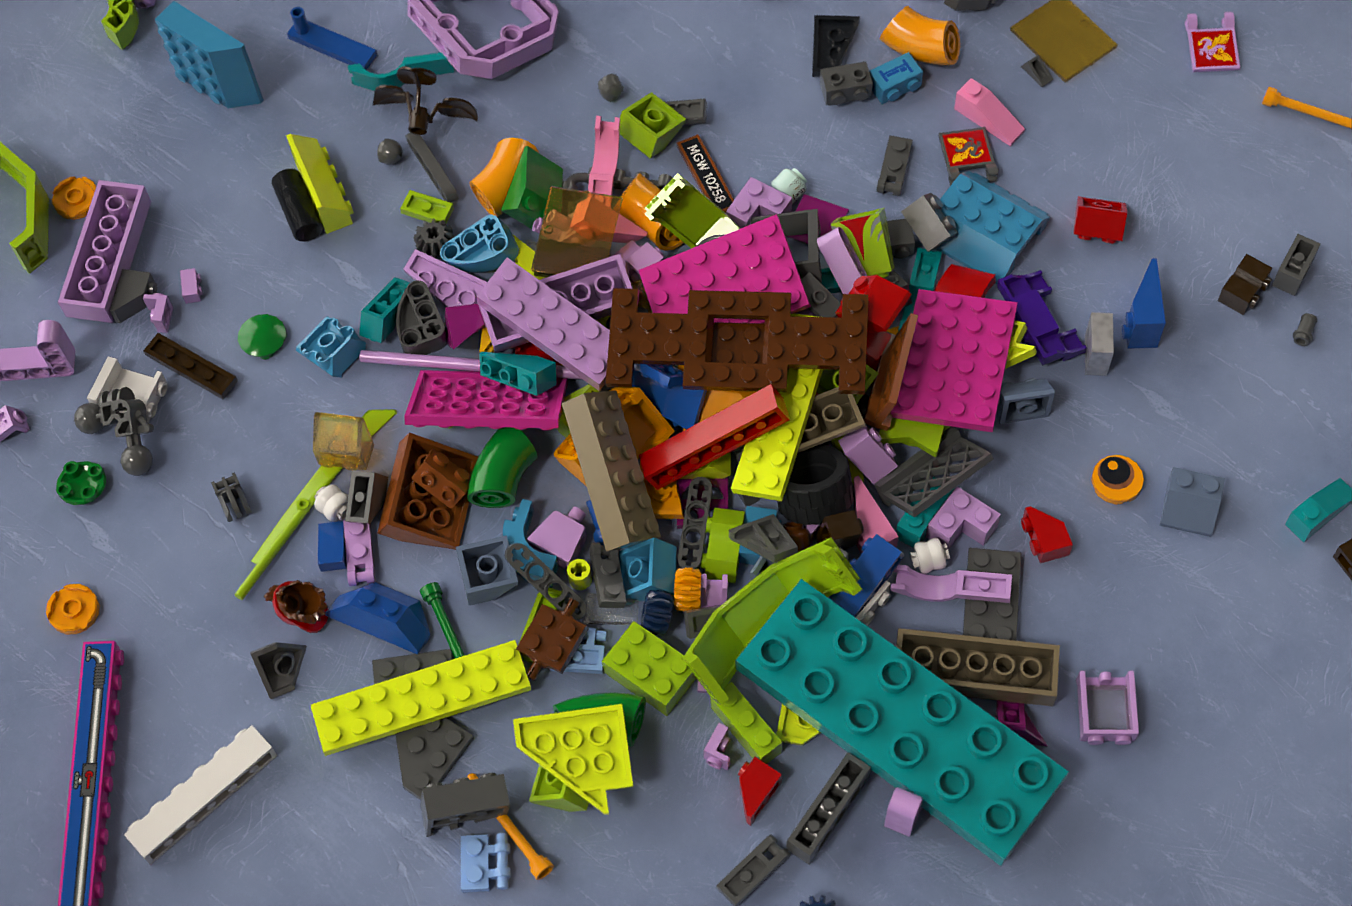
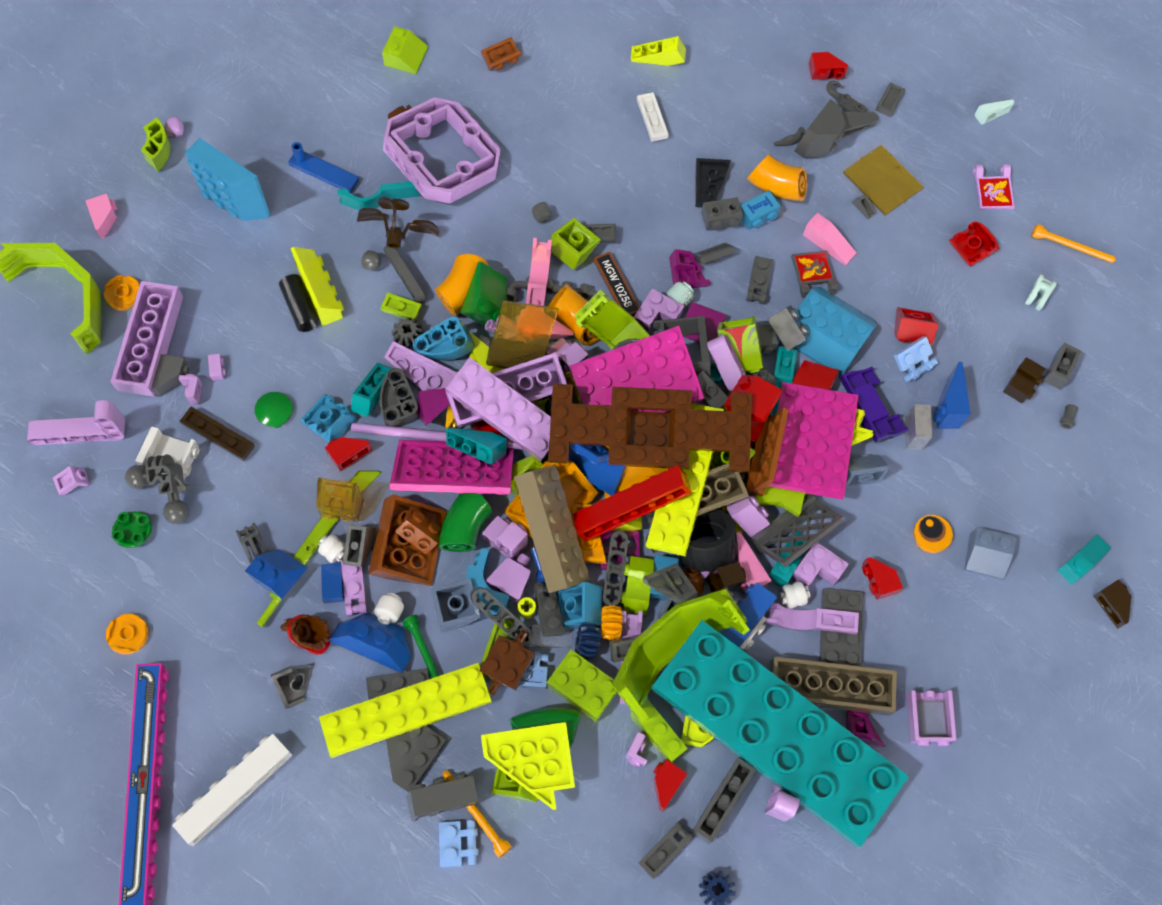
camera: 10 degrees left, 5 degrees up
none -> bright pink slope [86,193,118,239]
none -> blue slope [245,549,307,599]
none -> red slope [325,437,372,471]
none -> white head [374,593,404,625]
none -> lavender brick [482,516,528,561]
none -> magenta slope [669,249,711,288]
none -> dark grey plate [694,243,734,264]
none -> light blue plate [893,336,938,382]
none -> red slope [949,221,1000,267]
none -> light aqua piece [1025,274,1057,311]

